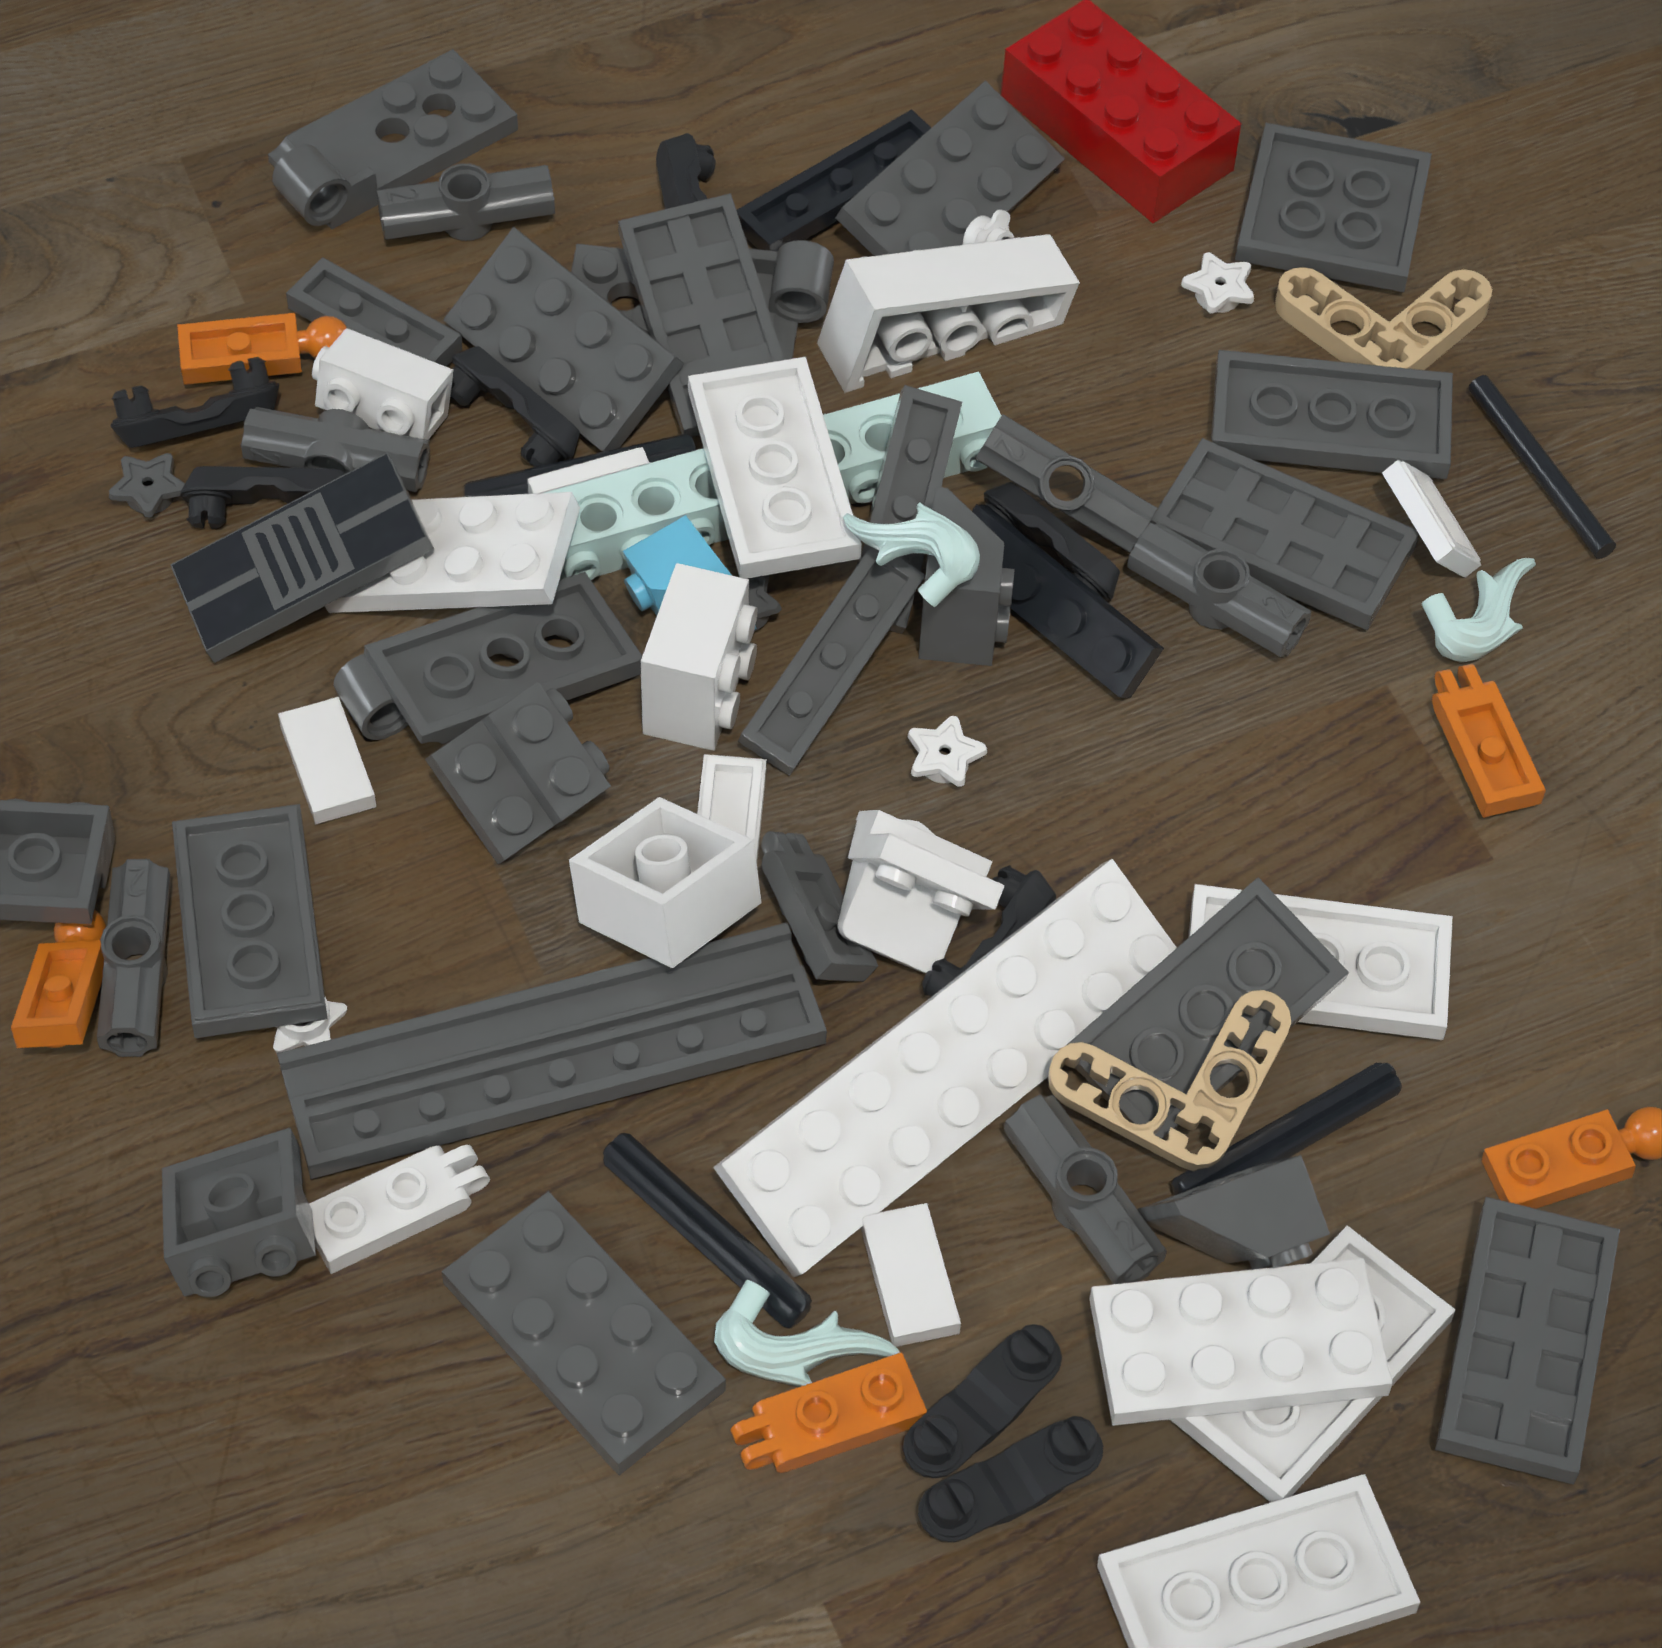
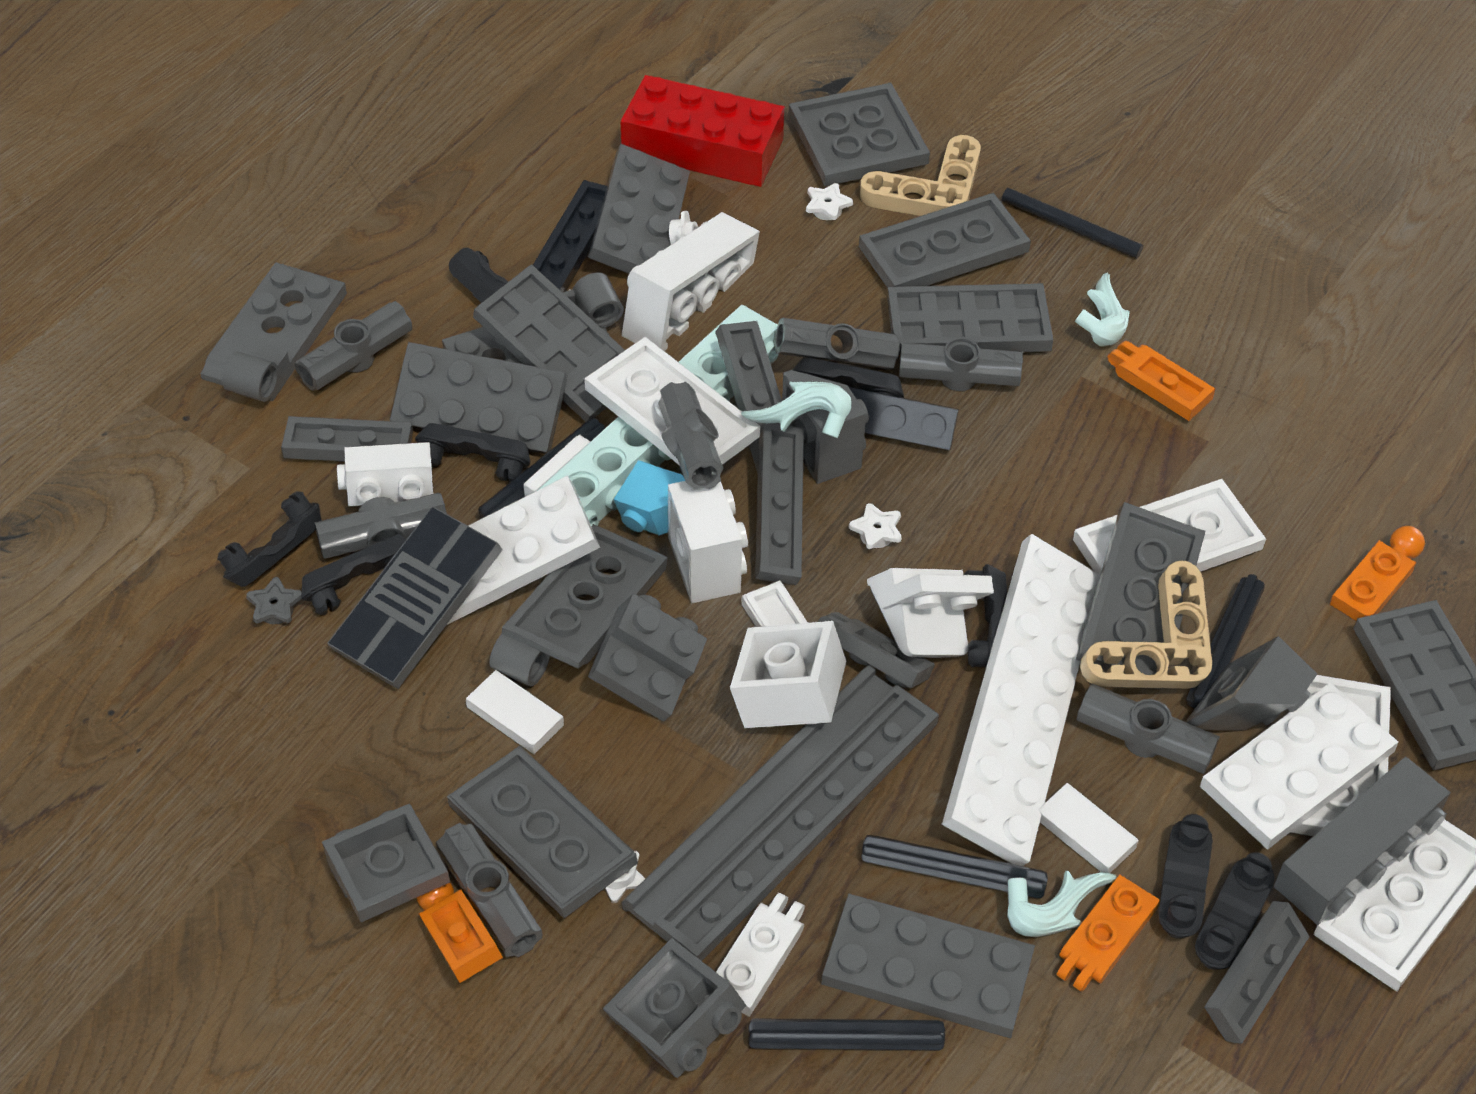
camera: 30 degrees left, 5 degrees down
orange plate [177,313,347,385] -> none
white tile [1382,460,1481,578] -> none
none -> dark grey piece [658,382,723,490]
none -> black axle [748,1018,945,1050]
none -> dark grey plate [1204,901,1309,1044]
none -> dark grey brick [1274,756,1451,925]

